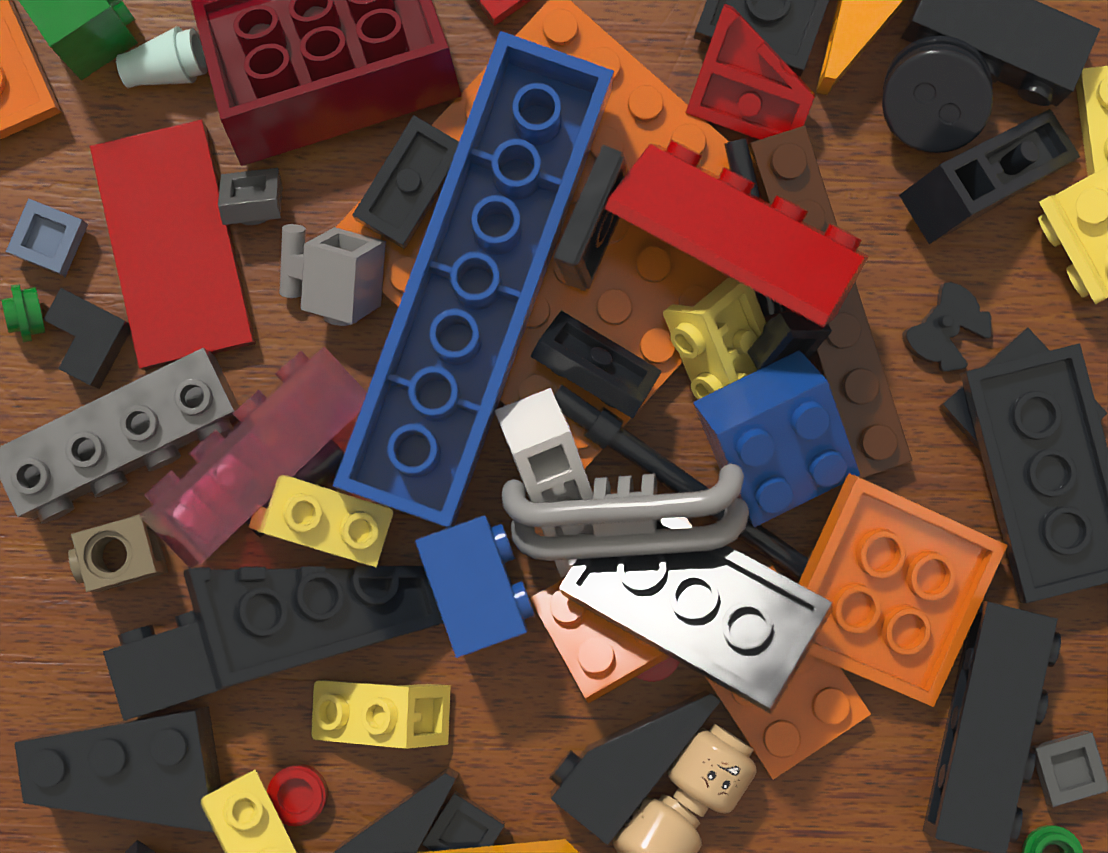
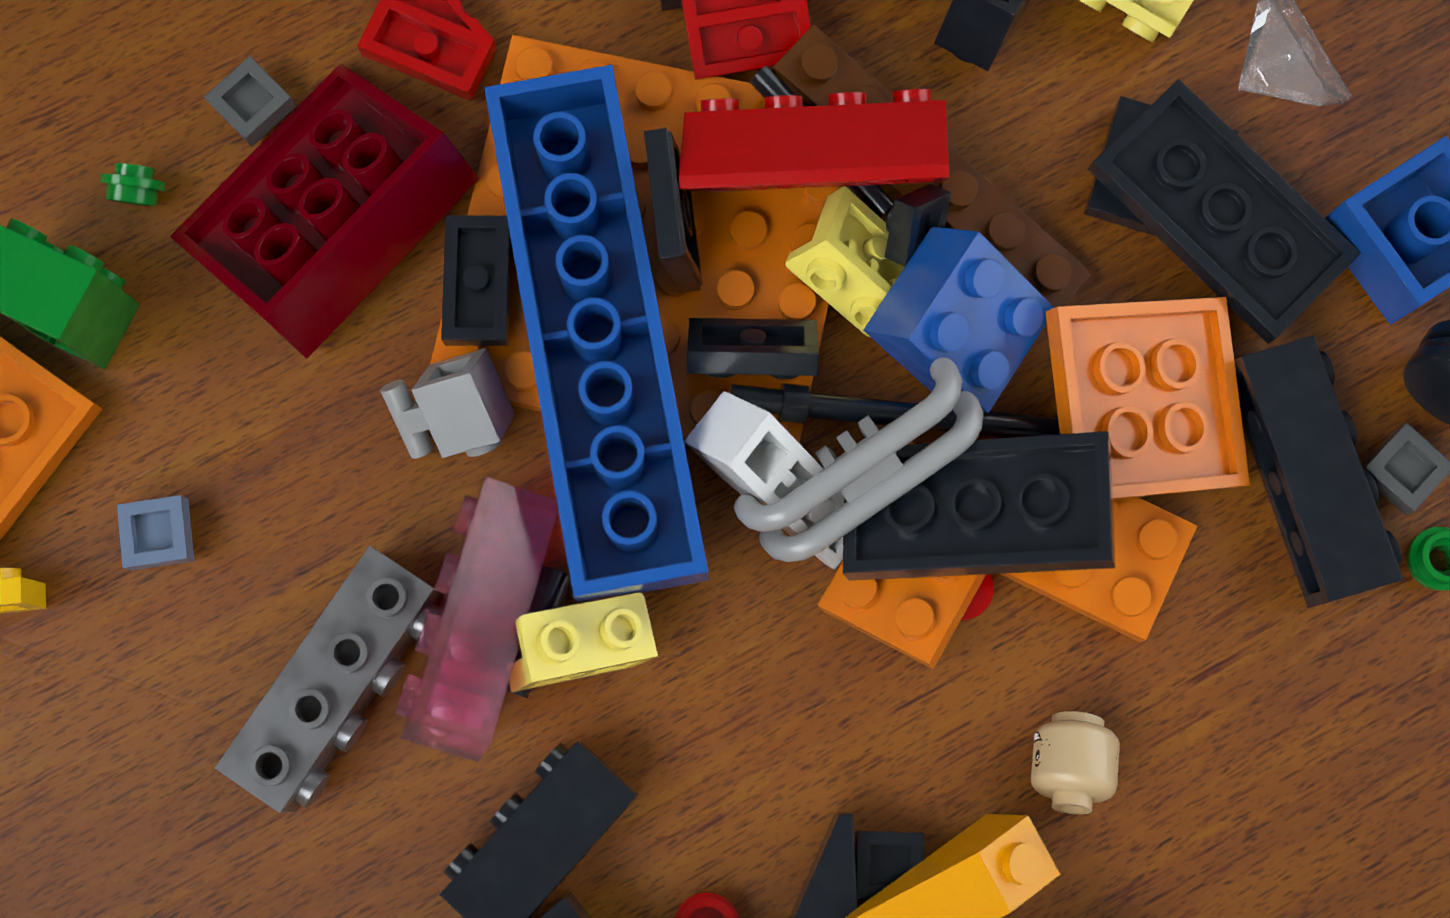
camera: 30 degrees left, 5 degrees down
green plate [1,284,46,343] -> none
black piece [43,288,131,389] -> none
dark tan brick [68,514,168,592] -> none
red tile [90,119,256,371] -> none
light aqua cone [116,26,208,88] -> none
black wing [183,566,444,691] -> none
dark grey plate [218,168,282,225] -> none
light yellow bracket [311,680,451,749] -> none
blue brick [415,515,535,658] -> none
black slope [549,690,720,845] -> none
tan head [667,723,757,817] -> none
black piece [902,282,991,372] -> none

